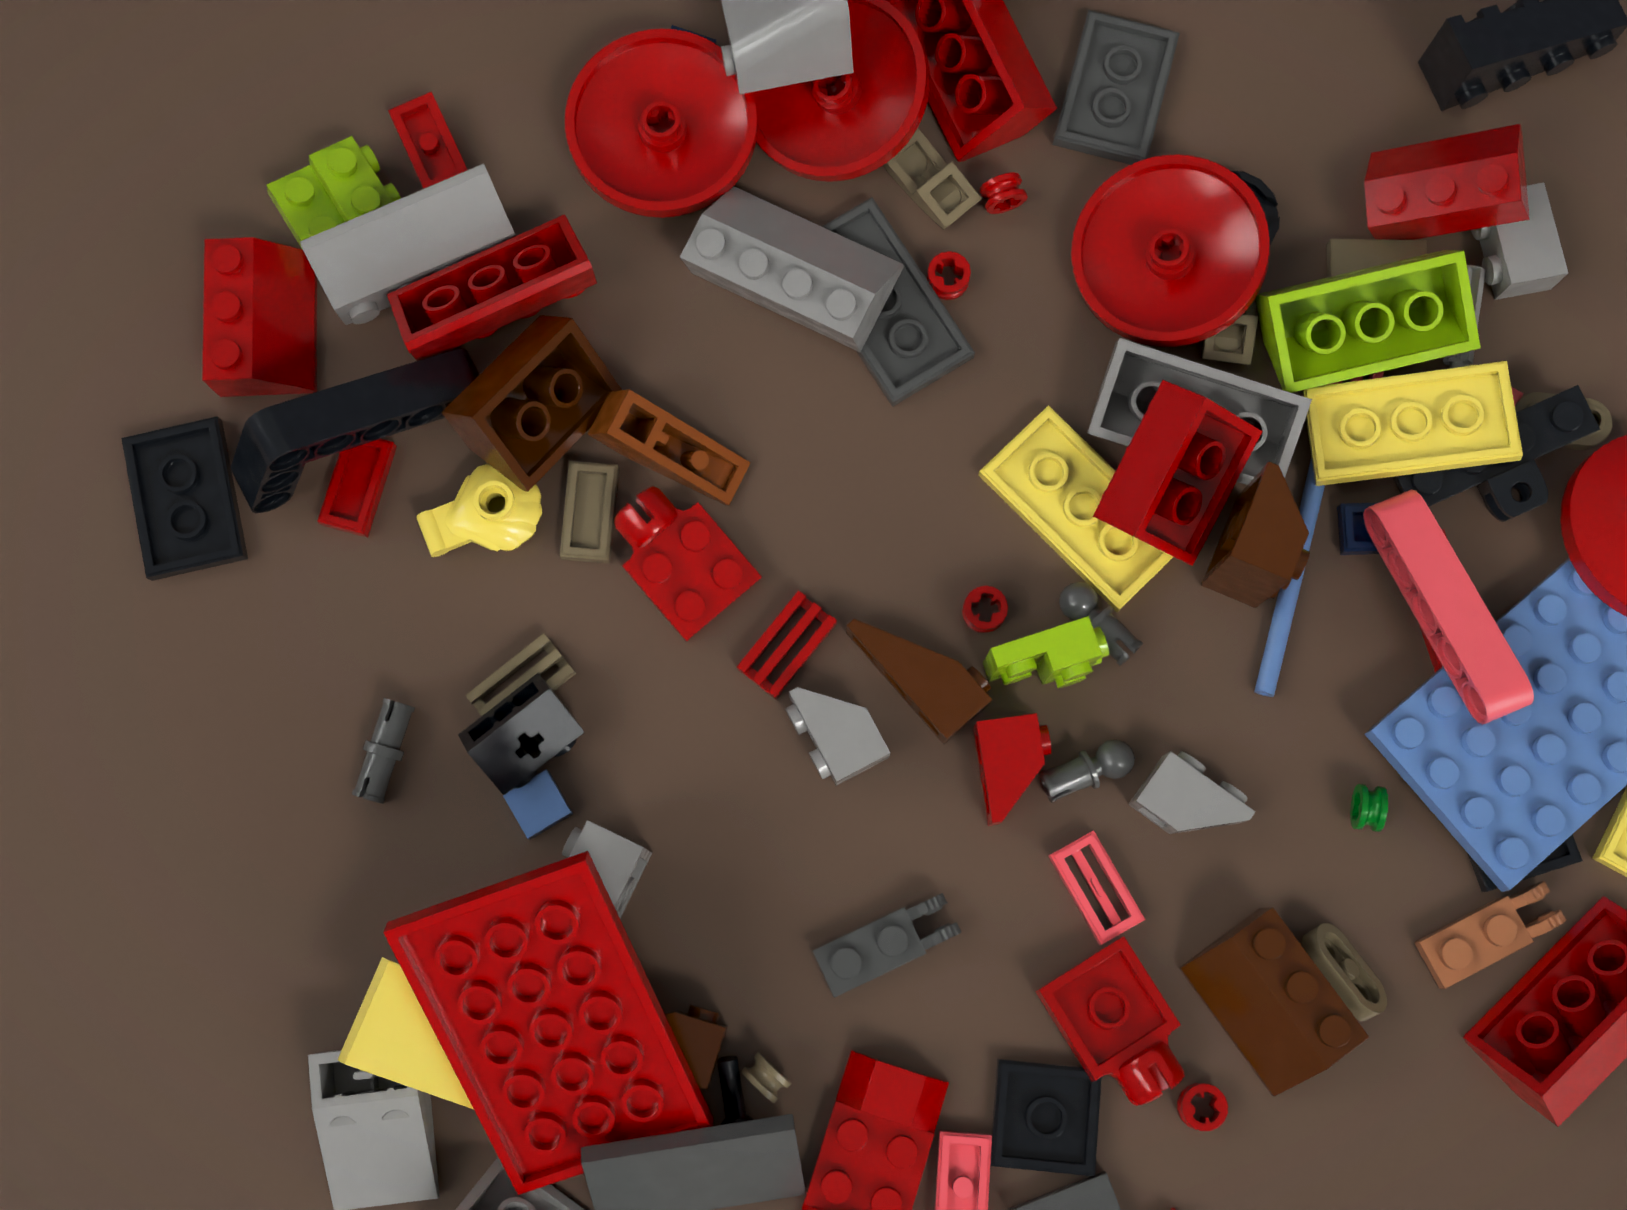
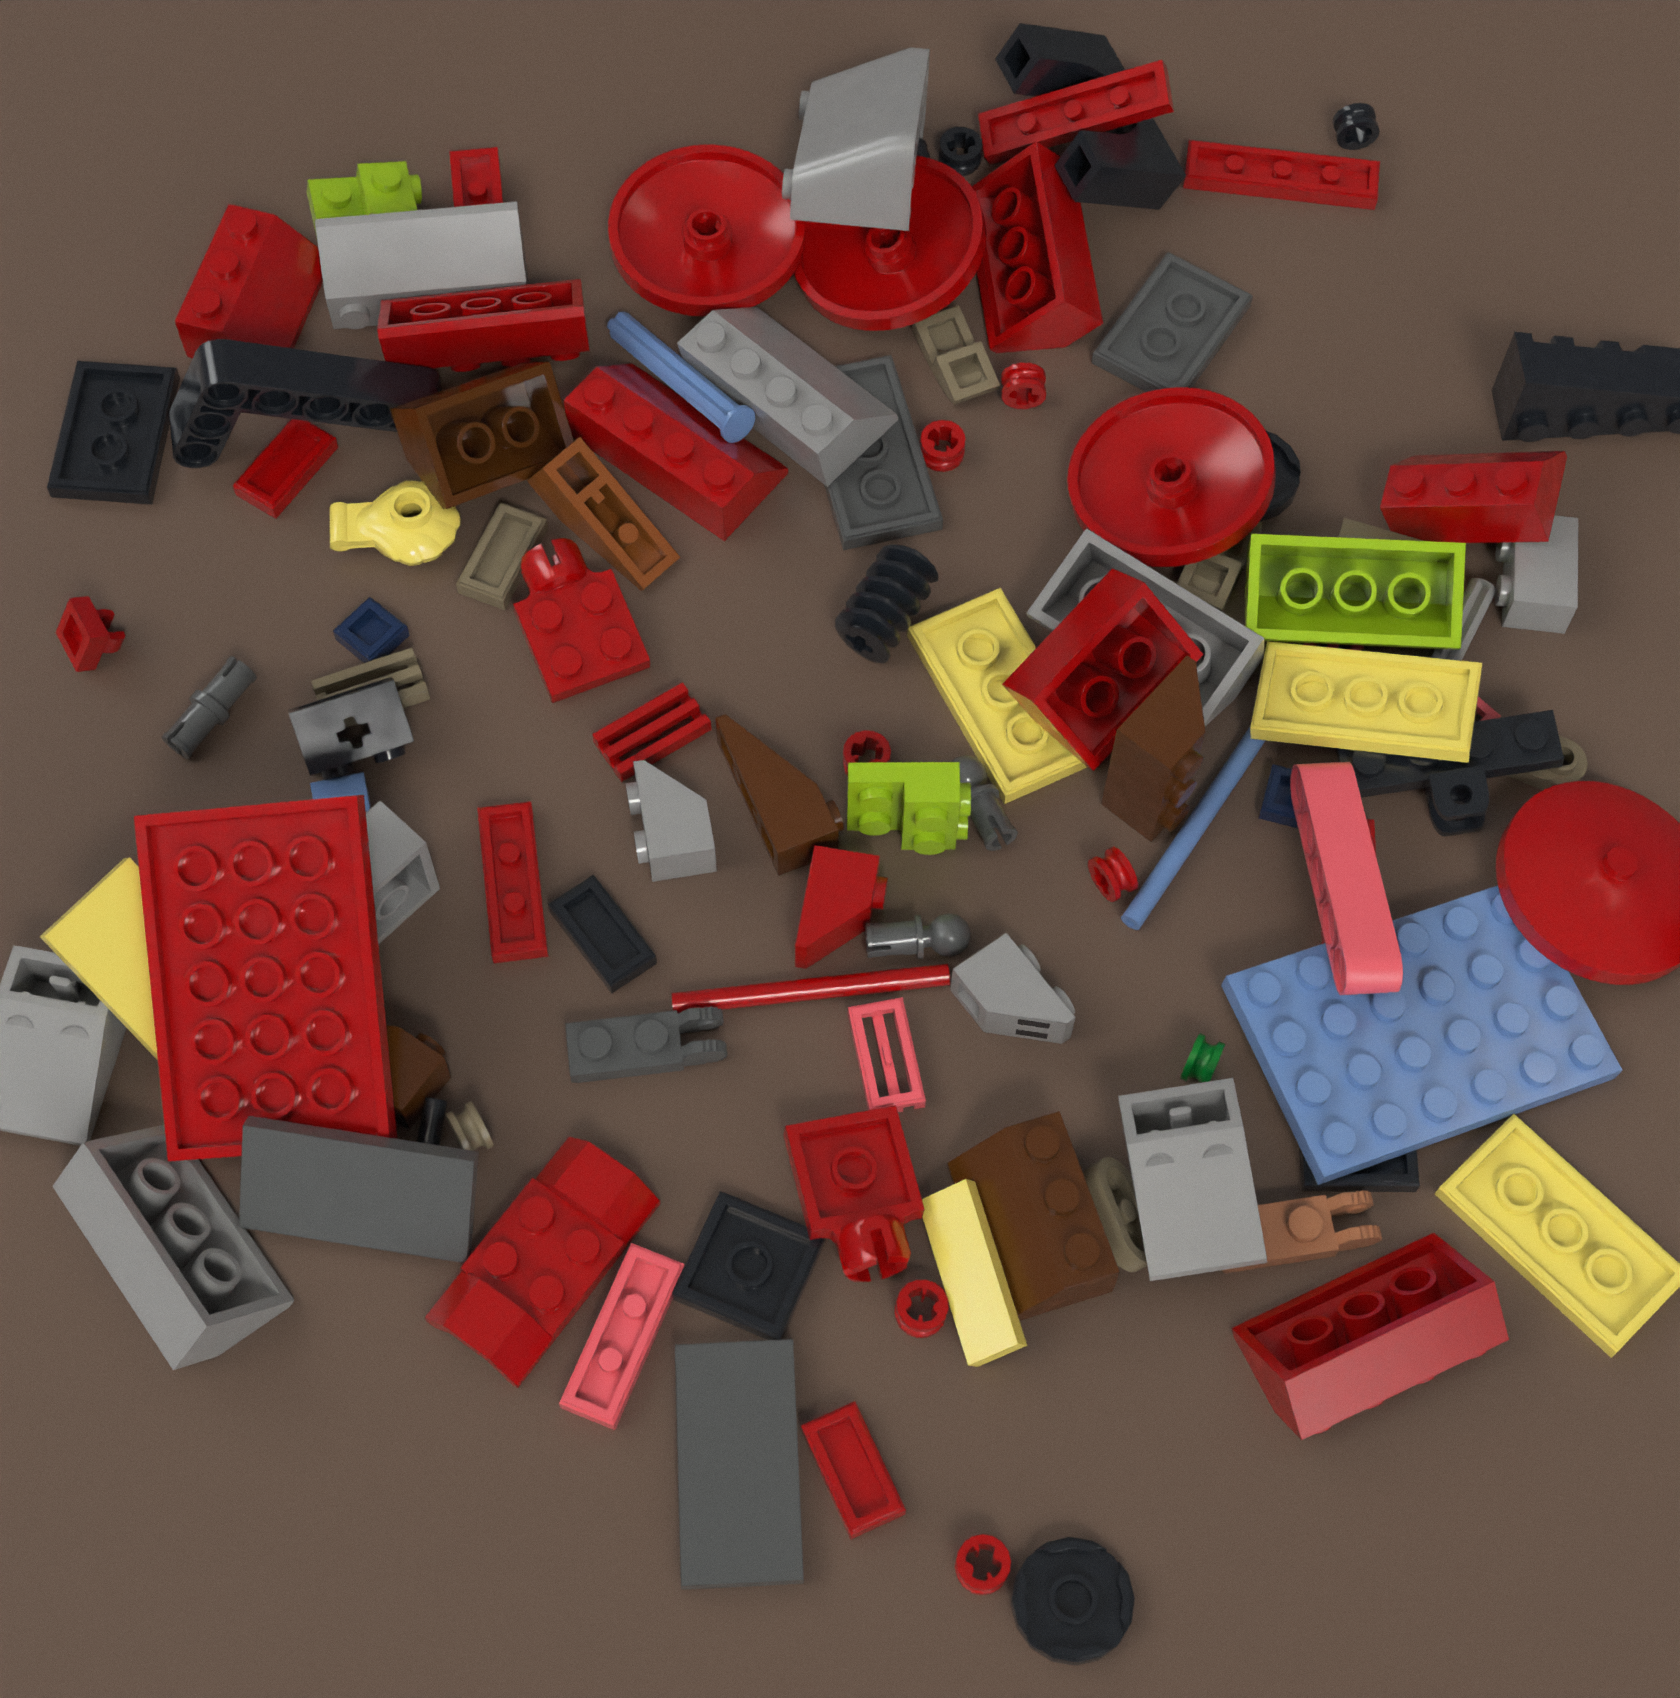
camera: 15 degrees right, 15 degrees down
none -> red tile [55,596,126,672]
none -> dark blue tile [333,597,410,663]
none -> red tile [477,801,549,964]
none -> black tile [548,875,657,994]
none -> red slope [563,363,788,542]
none -> medium blue axle [607,312,755,443]
none -> red piece [671,963,950,1014]
none -> black piece [835,544,938,664]
none -> light yellow tile [922,1179,1027,1367]
none -> red bush [1088,846,1138,902]
none -> light grey slope [1118,1078,1267,1281]

